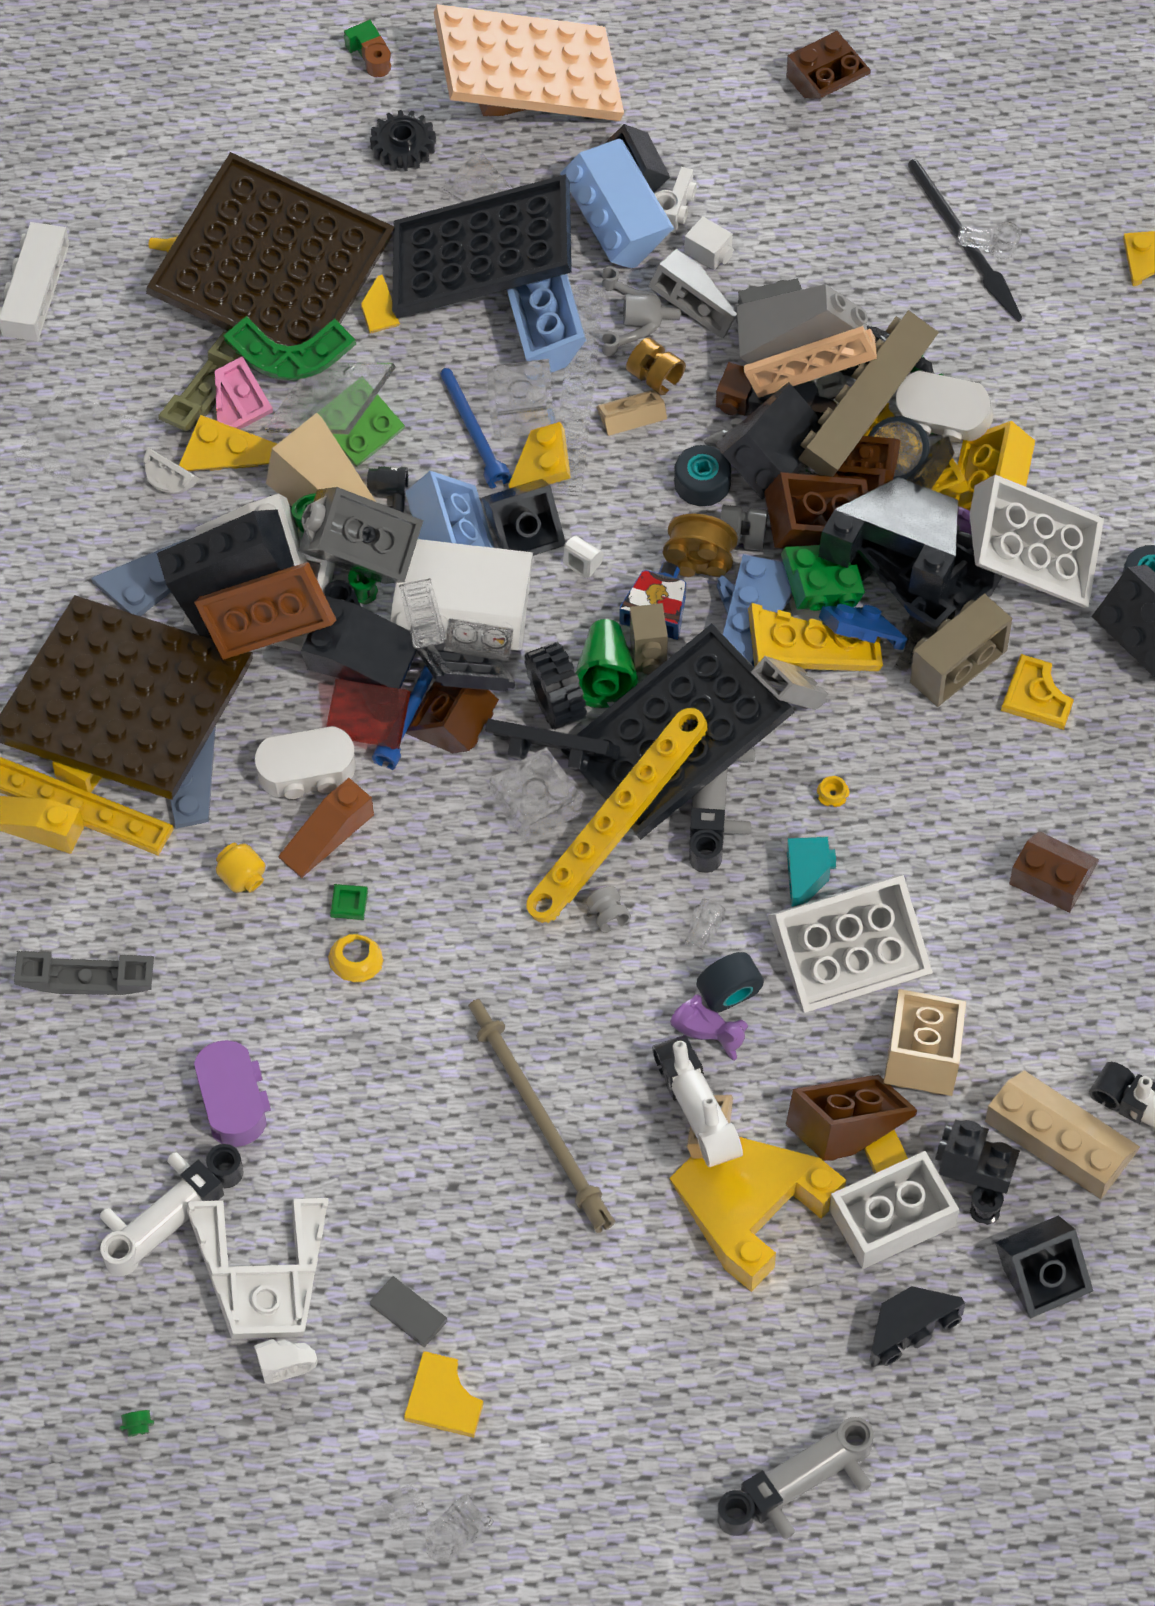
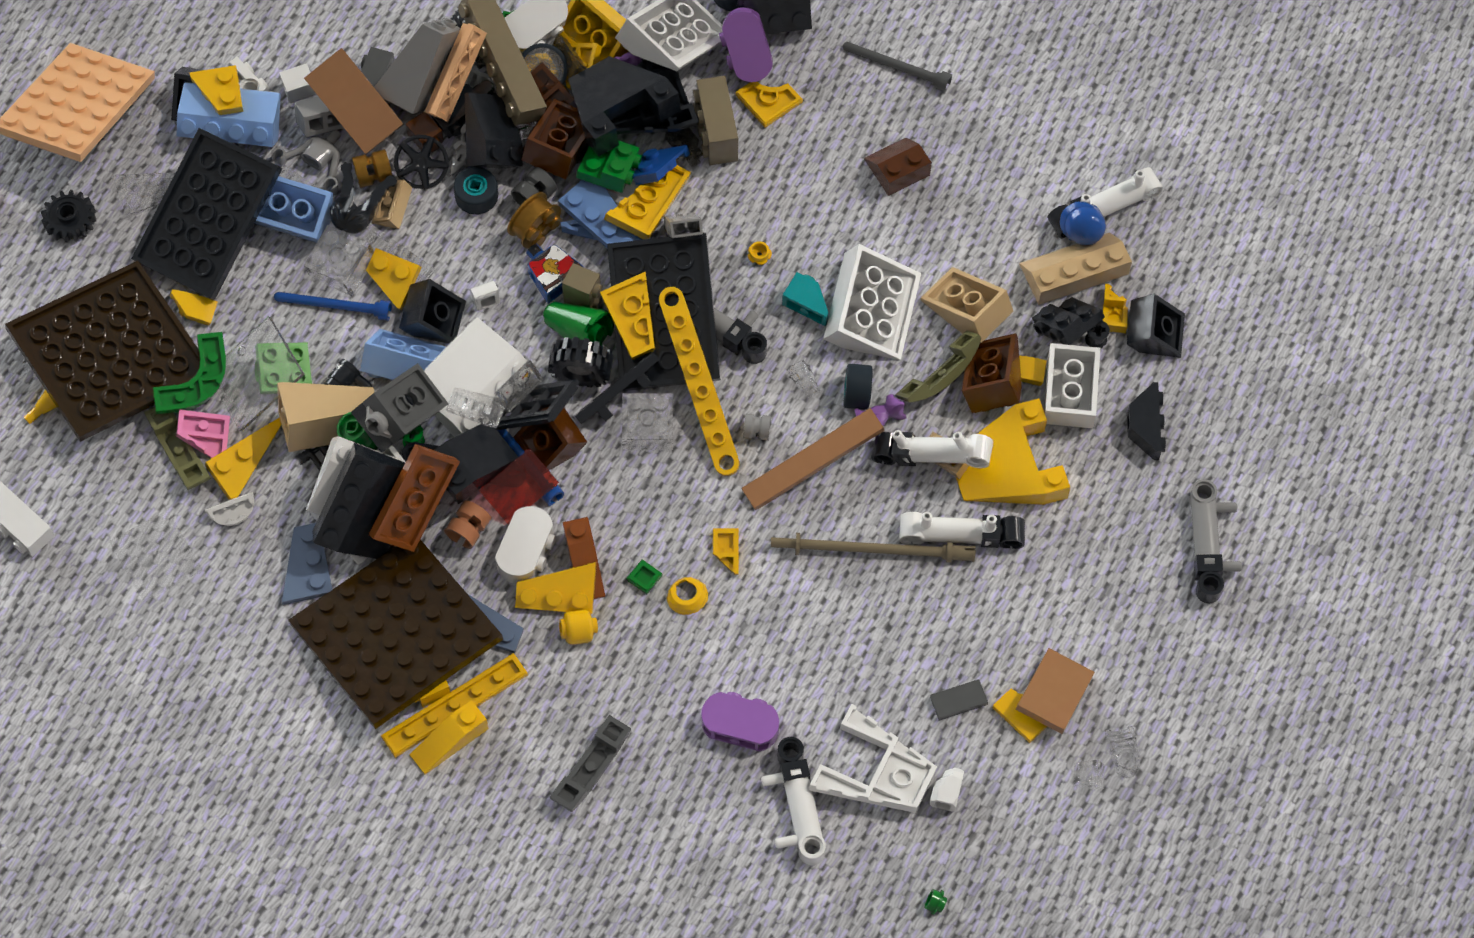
camera: 60 degrees left, 5 degrees up
none -> yellow wing [190,65,243,115]
none -> medium nougat tile [304,48,404,155]
none -> black hair [330,162,397,234]
none -> black wheel [394,135,449,190]
none -> nougat wheel [444,500,491,549]
none -> yellow wing [515,562,596,614]
none -> yellow wing [600,272,655,360]
none -> yellow slope [713,528,739,575]
none -> medium lavender brick [719,7,773,82]
none -> medium nougat tile [742,408,885,510]
none -> olive slope [895,331,981,402]
none -> white piece [899,512,1025,549]
none -> medium nougat tile [1016,648,1095,734]
none -> blue helmet [1060,202,1106,245]
none -> yellow slope [1102,284,1128,333]

